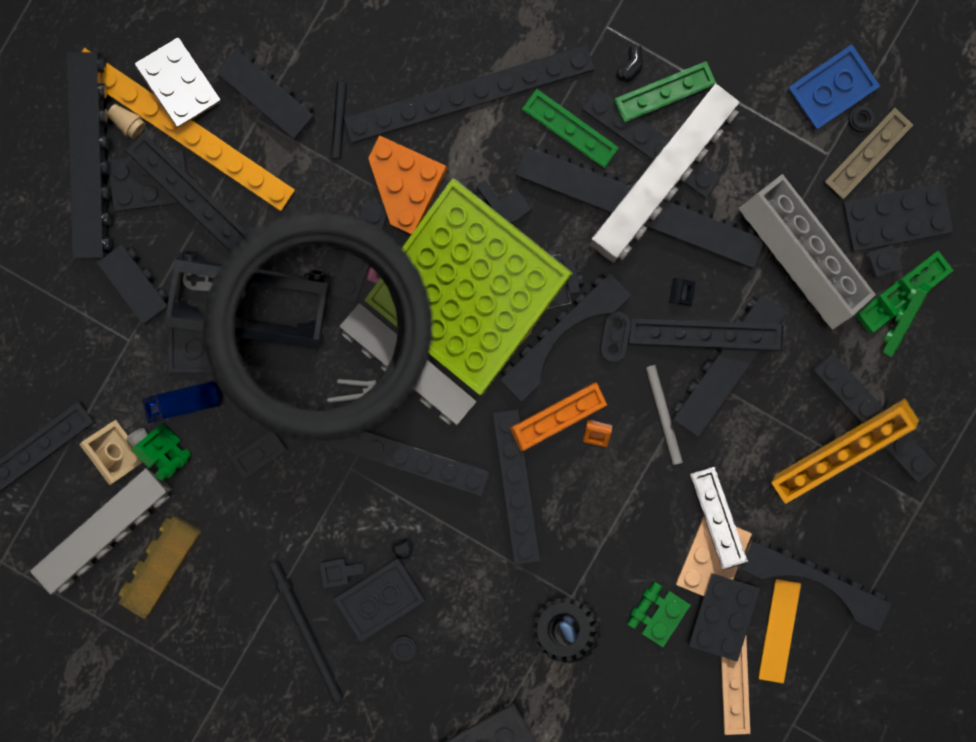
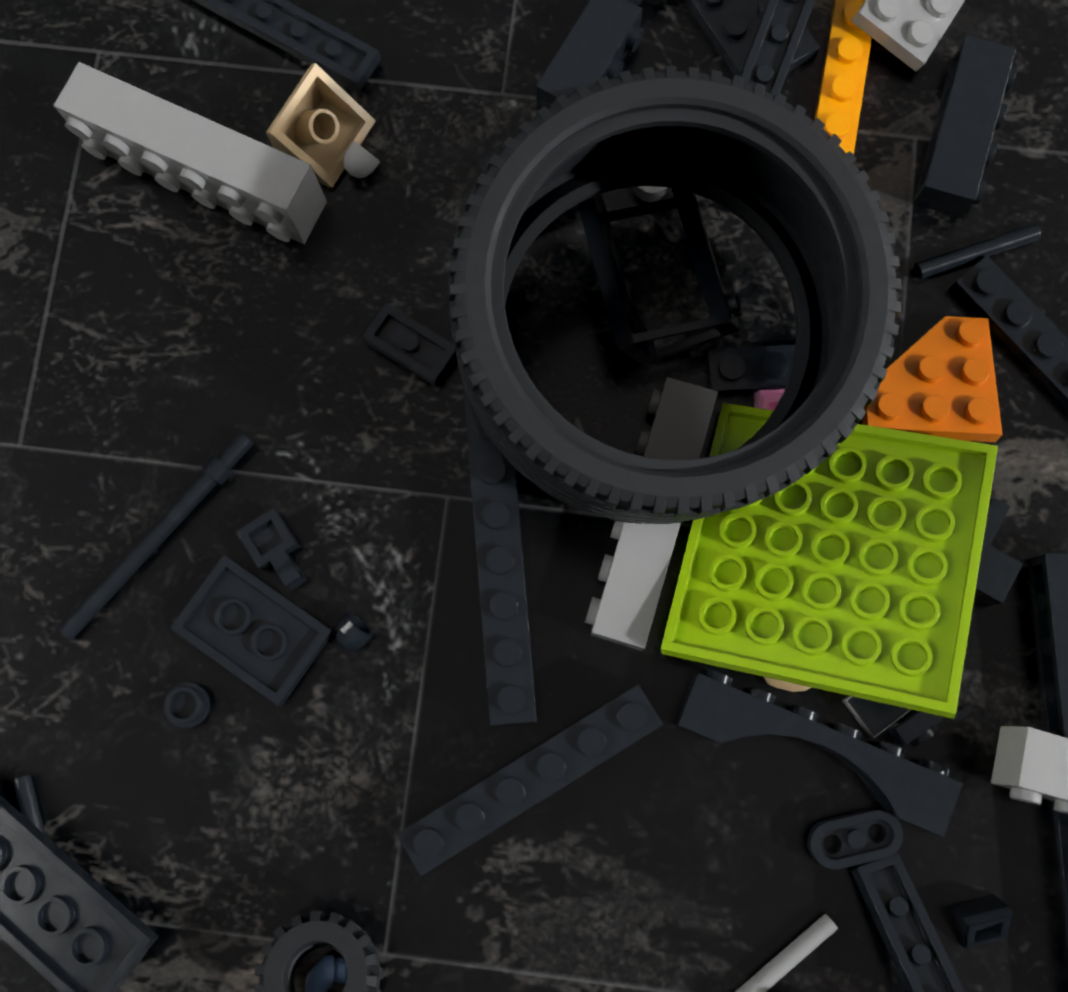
camera: 75 degrees right, 10 degrees down
clear yellow brick [118,515,201,619] -> none
green plate [131,423,191,480] -> none
clear blue slope [142,381,221,424] -> none
orange tile [510,383,607,451] -> none
orange slope [582,420,612,447] -> none

